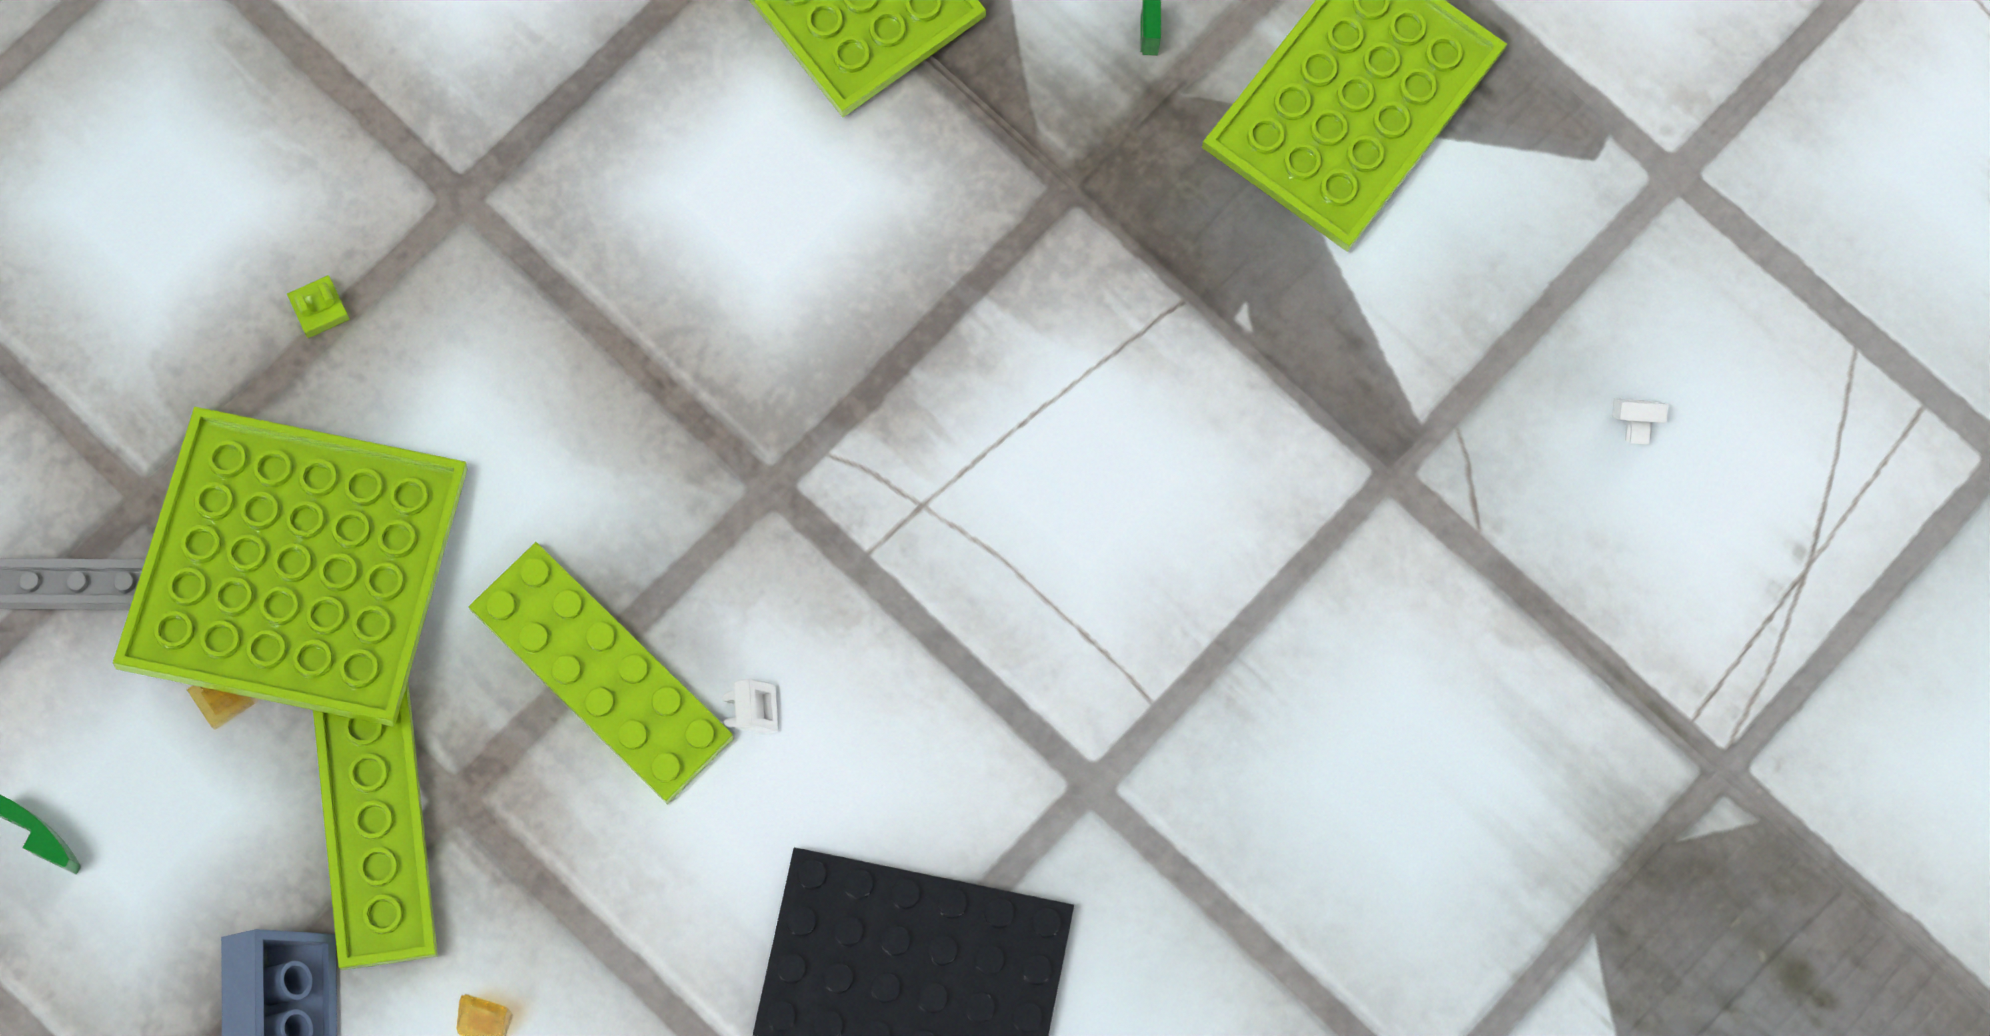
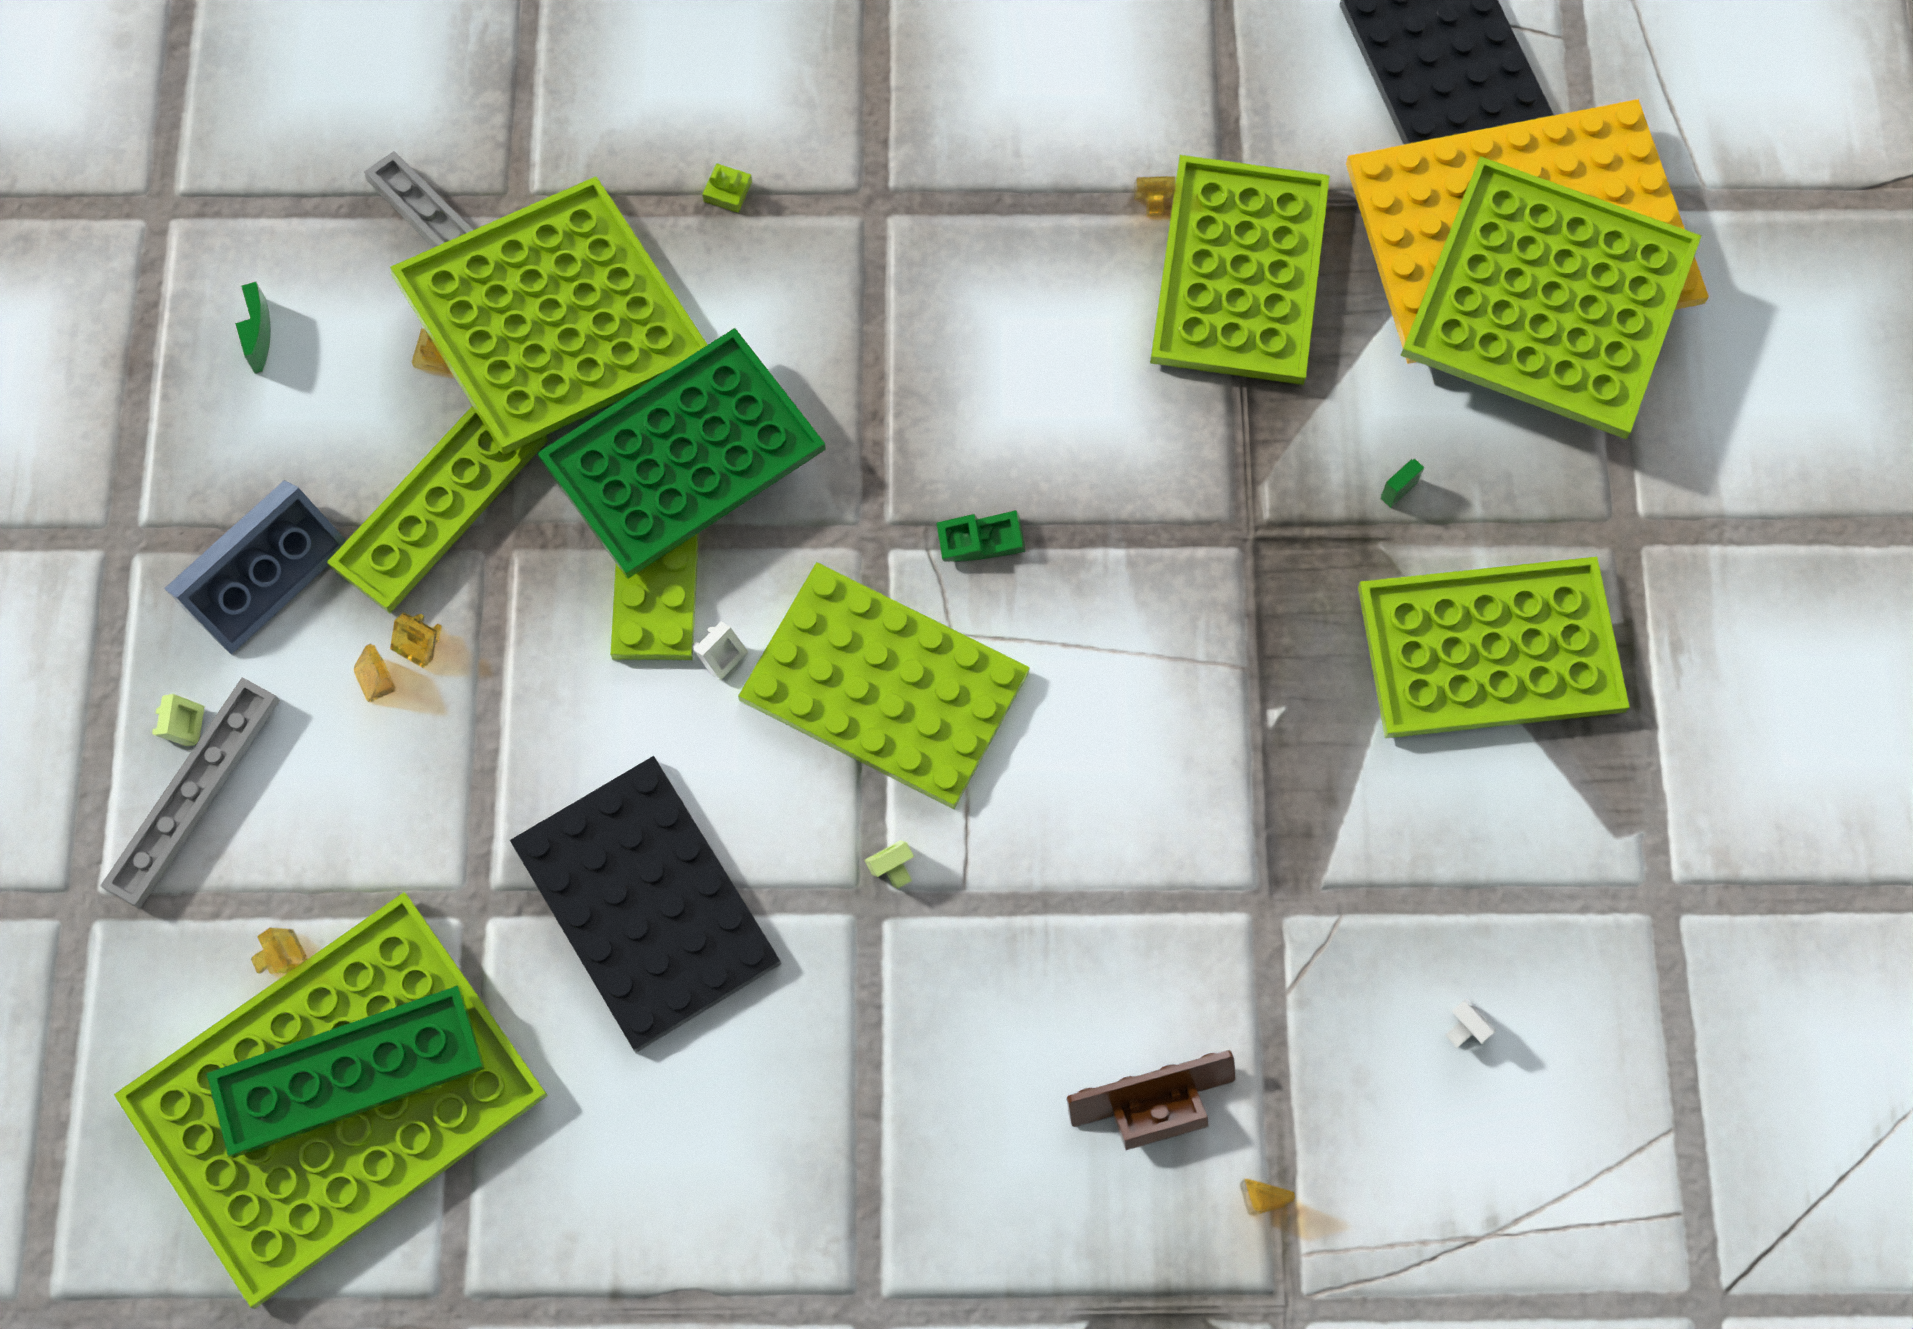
camera: 50 degrees right, 5 degrees down
none -> clear yellow tile [390,612,442,668]
none -> green plate [537,328,826,579]
none -> lime plate [738,562,1030,809]
none -> yellowish green tile [864,840,914,889]
none -> green slope [936,510,1026,562]
none -> reddish brown bracket [1066,1050,1236,1150]
none -> clear yellow slope [1240,1179,1296,1216]

